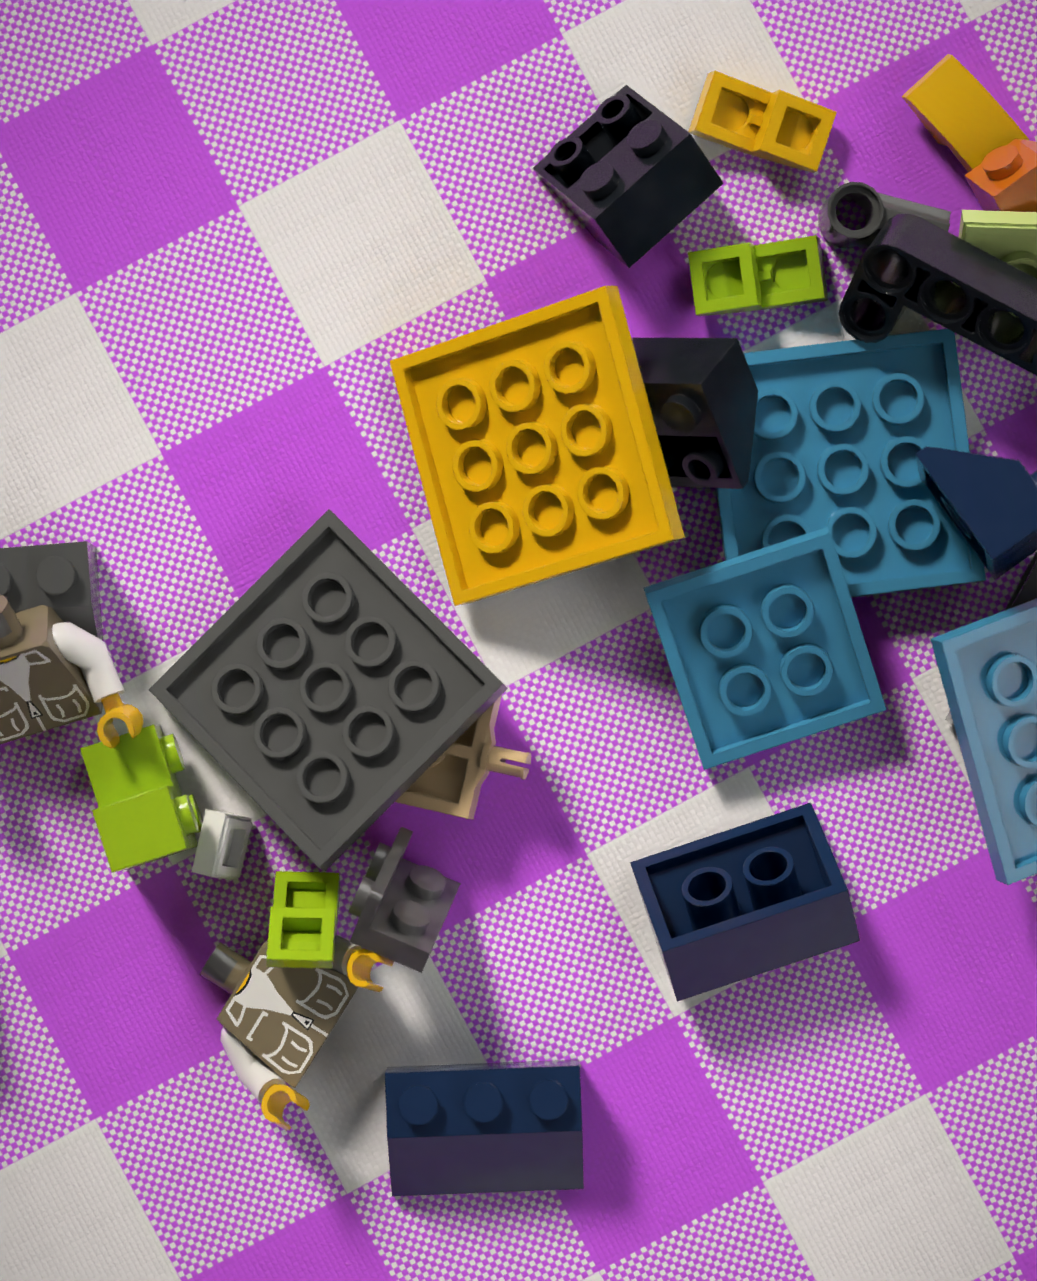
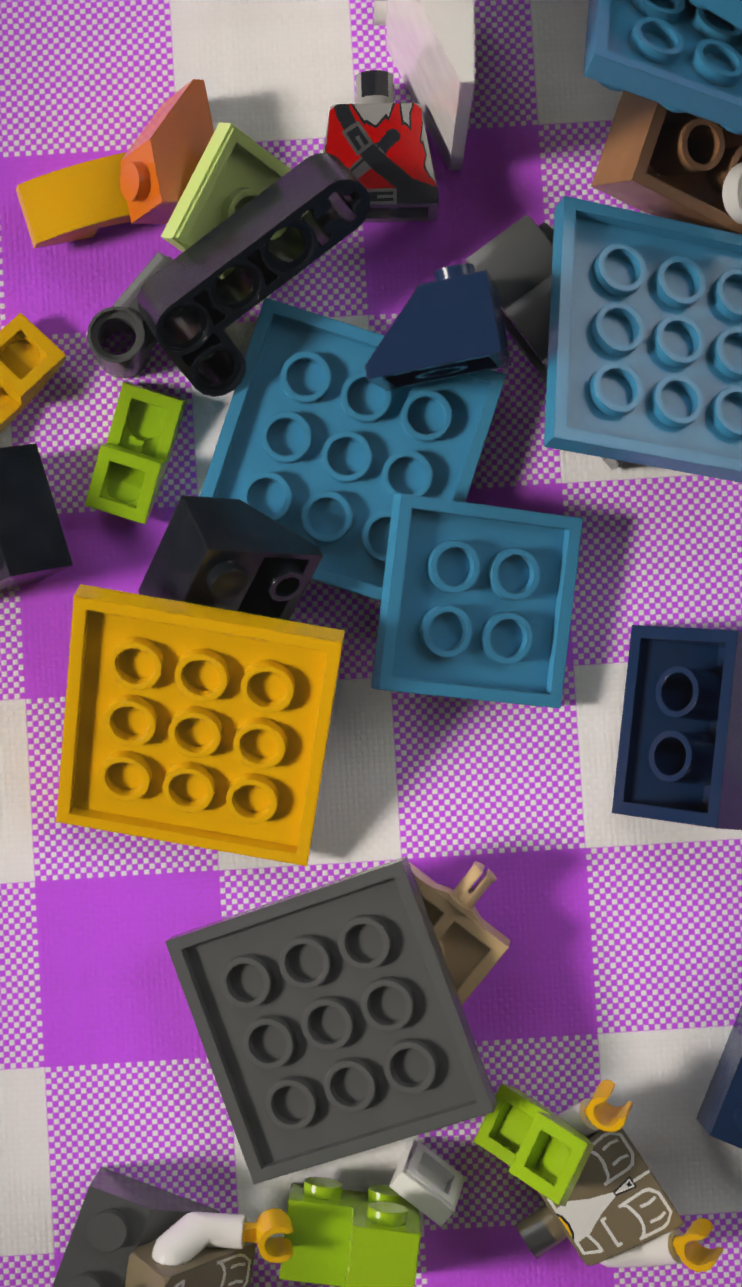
camera: 60 degrees left, 0 degrees up
flat silver bracket [348,827,461,973] -> none

